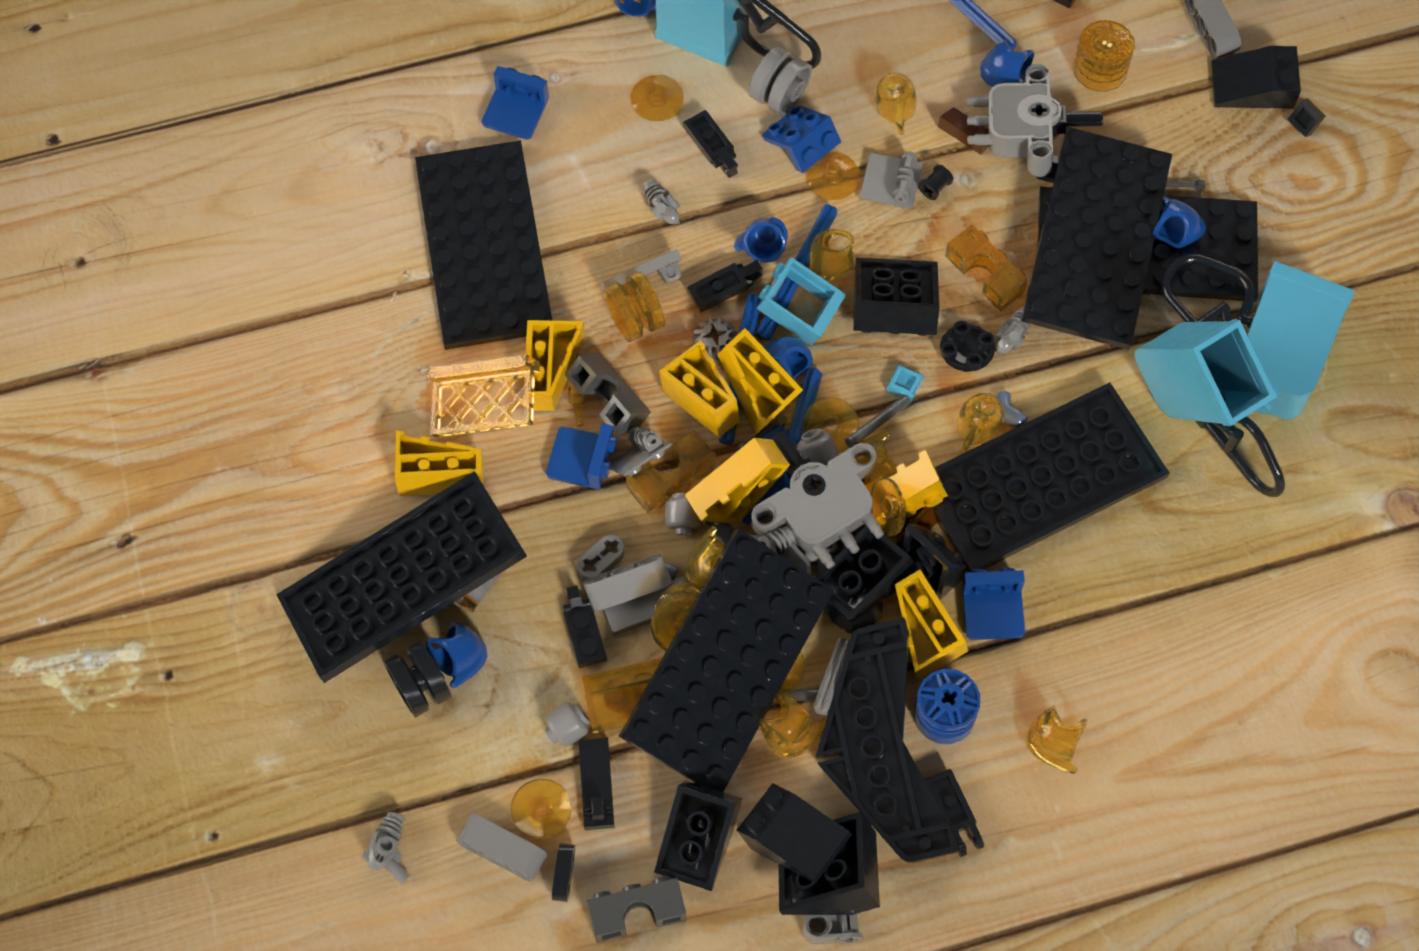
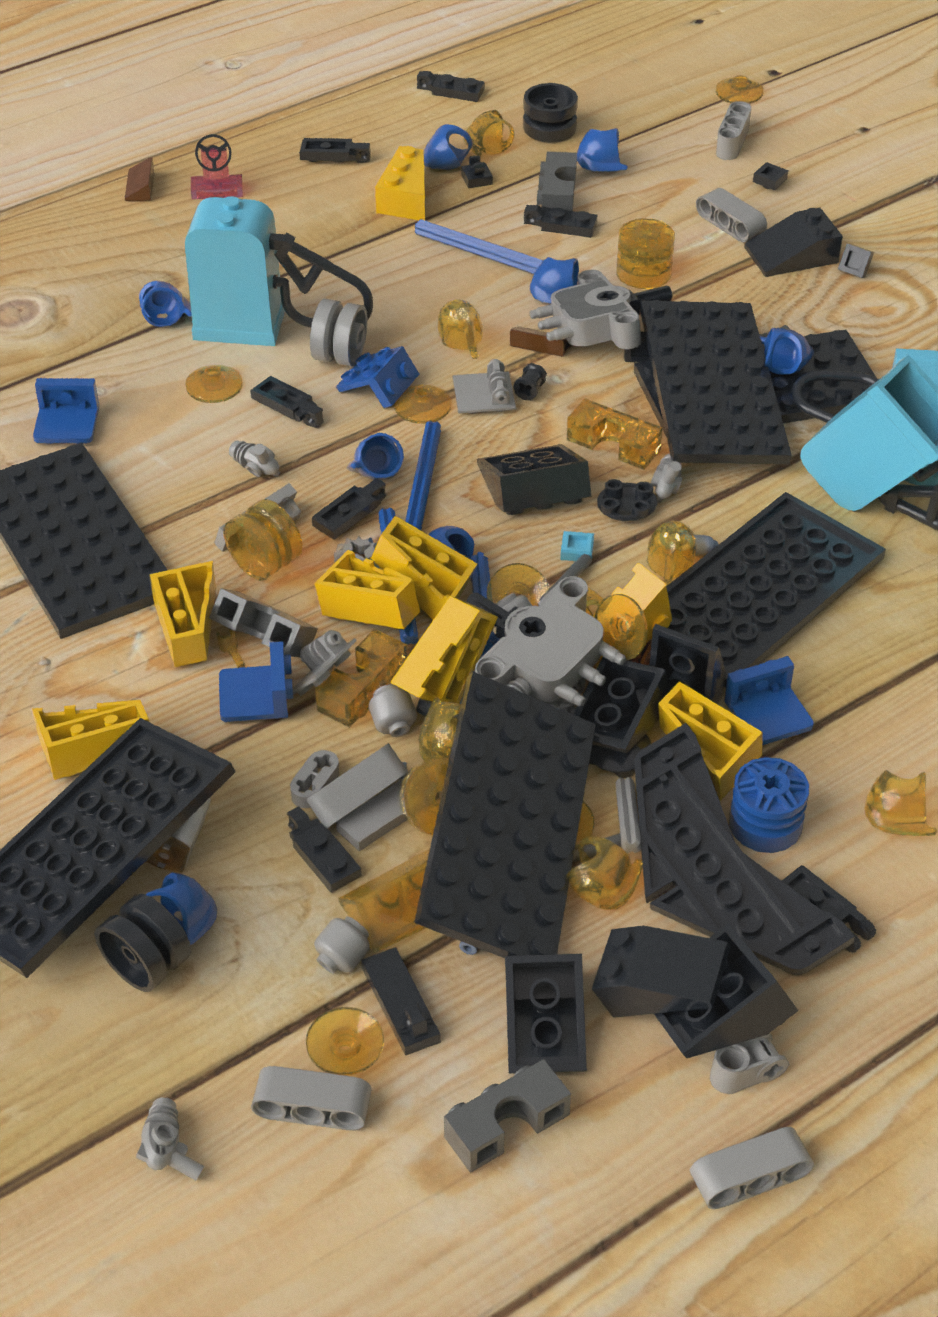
camera: 20 degrees left, 20 degrees down
clear yellow fence [427,354,540,437] -> none
black beam [552,843,576,902] -> none
medium azure window [756,257,846,345] -> none
clear yellow piece [810,229,854,282] -> none

